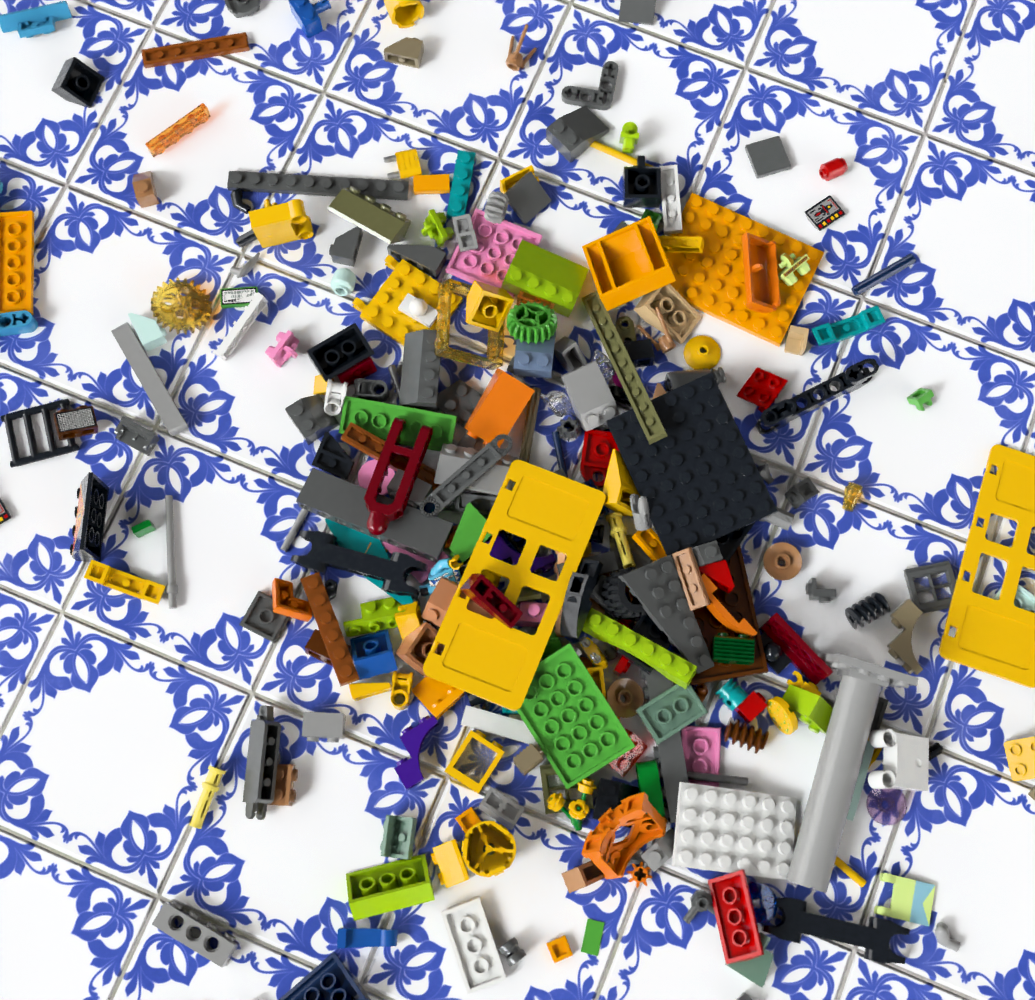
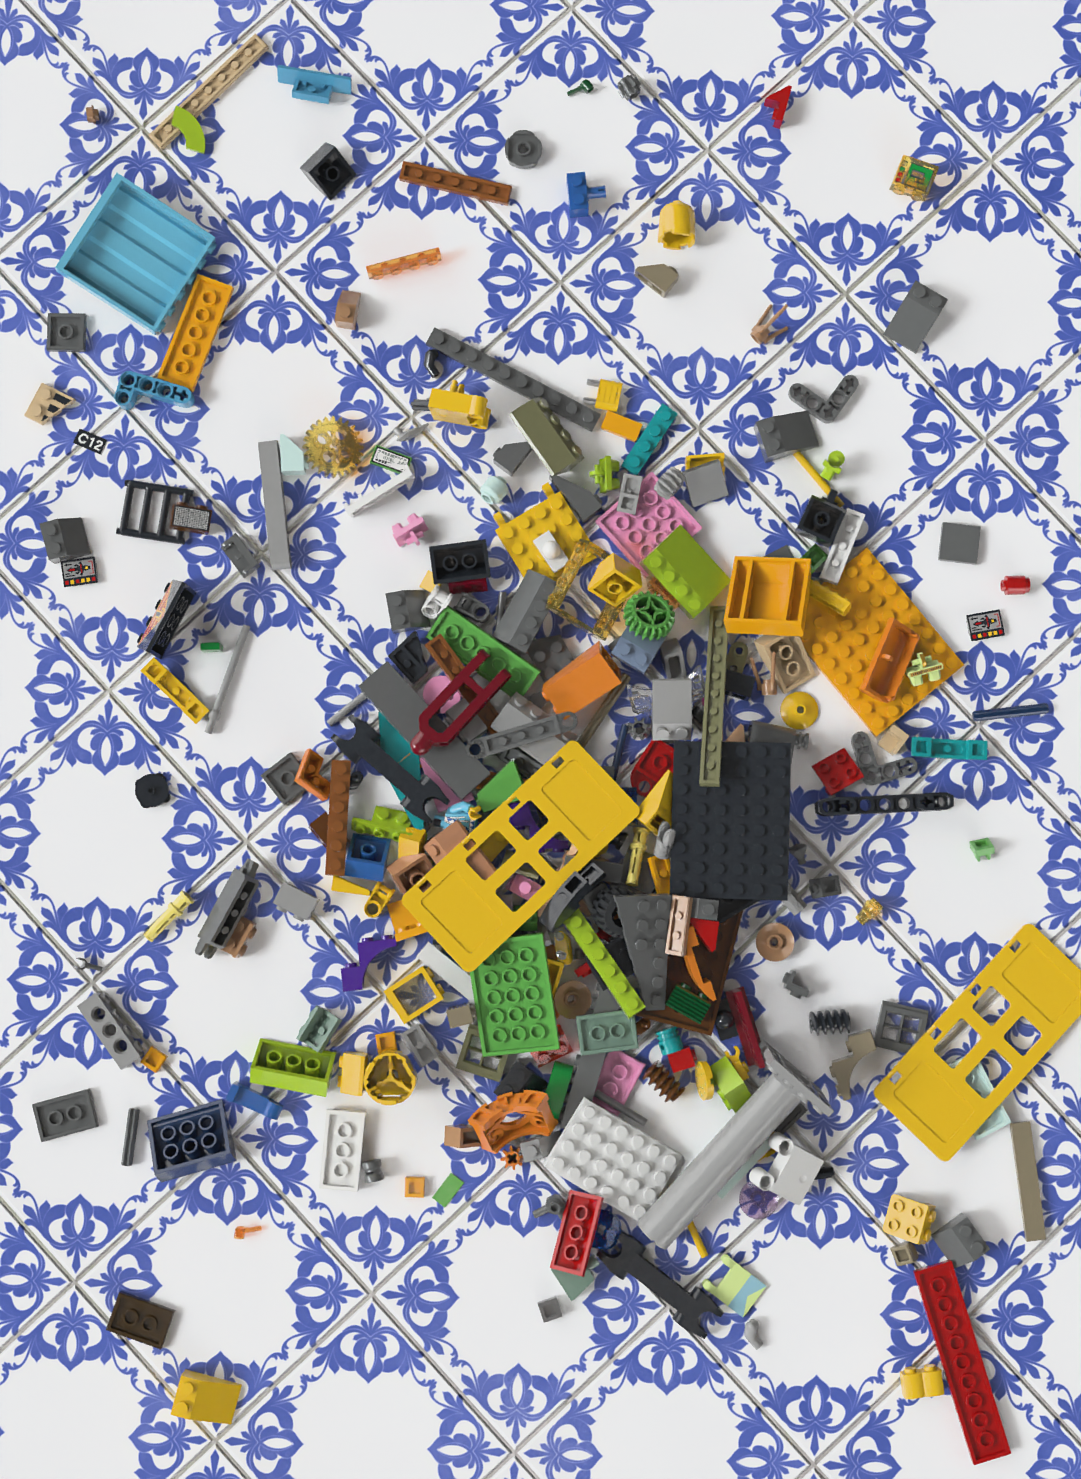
camera: 25 degrees right, 10 degrees up
dark red slope [460,573,524,629] -> none
yellow plant [547,778,597,831] -> none
none -> dark grey hand [74,957,103,971]
none -> black piece [135,773,171,809]
none -> light orange tile [140,1045,168,1073]
none -> dark grey beam [851,731,917,786]

